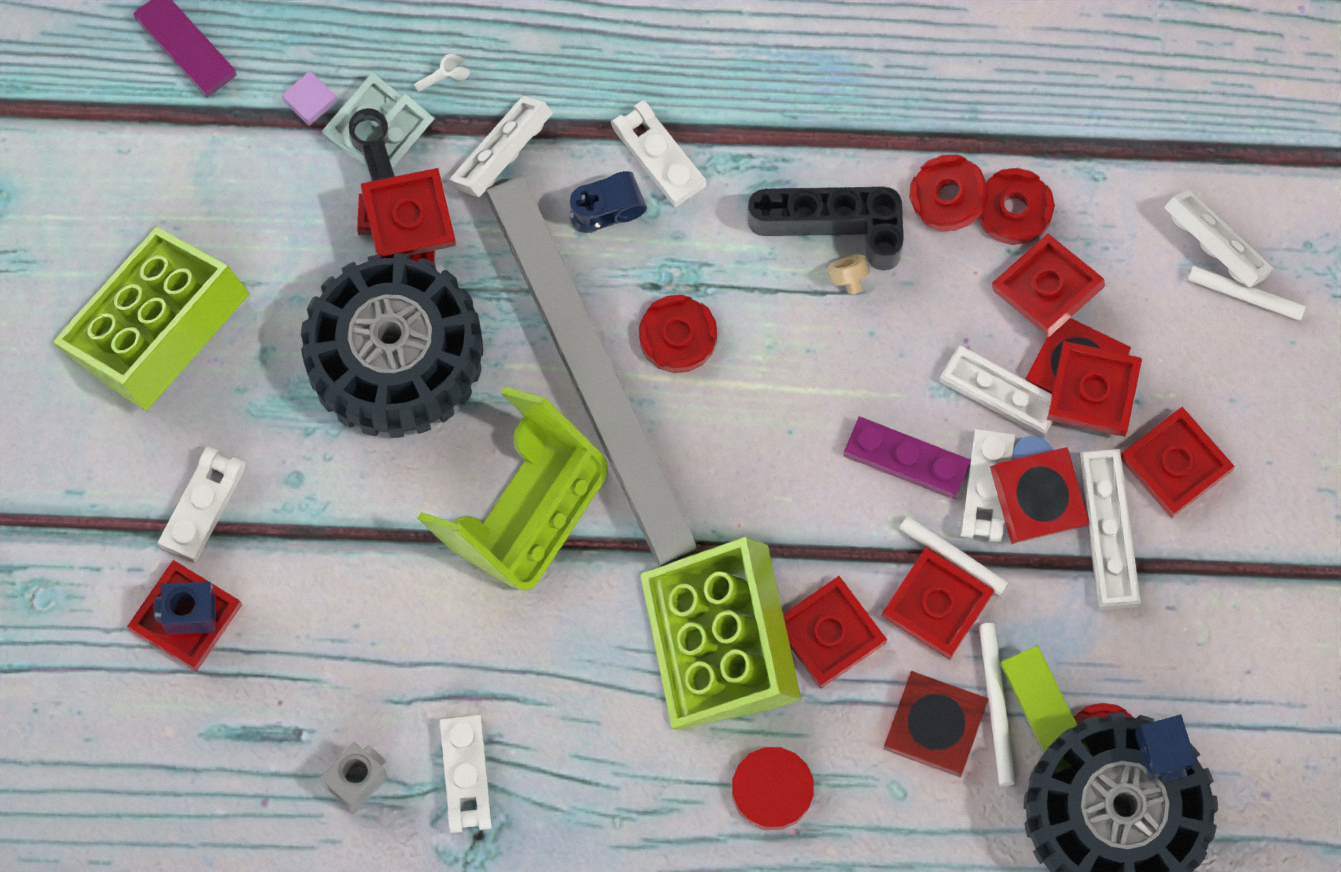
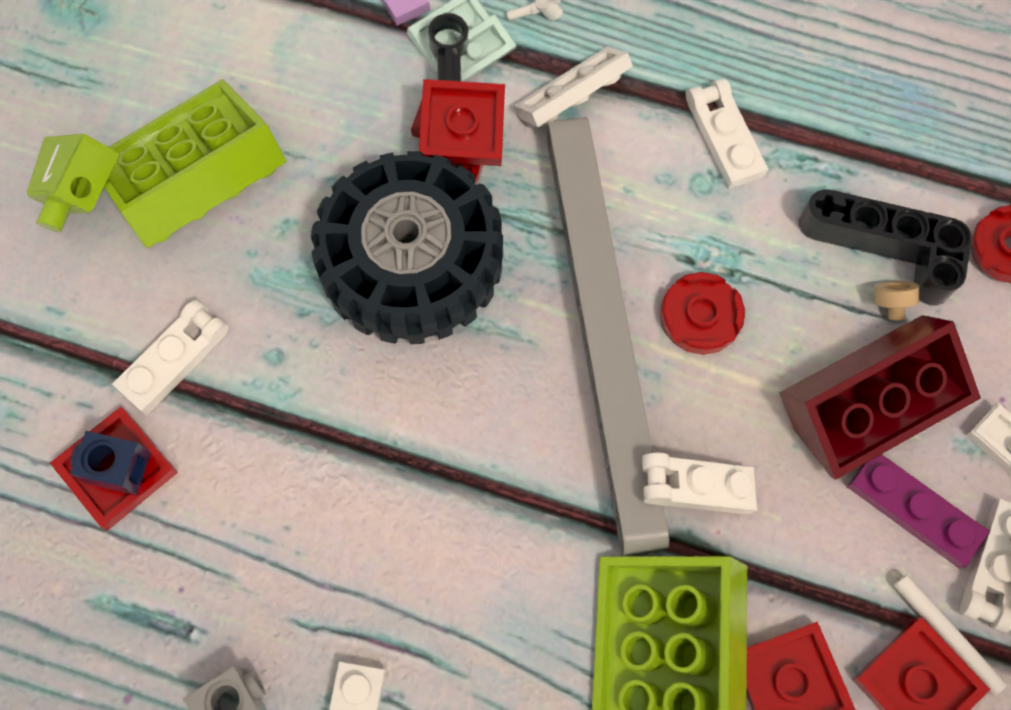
camera: 15 degrees right, 0 degrees up
lime windscreen [417,387,608,590] -> none
dark blue piece [569,171,647,233] -> none
none -> lime torso [27,134,120,232]
none -> white plate [642,453,757,515]
none -> dark red slope [779,315,981,480]

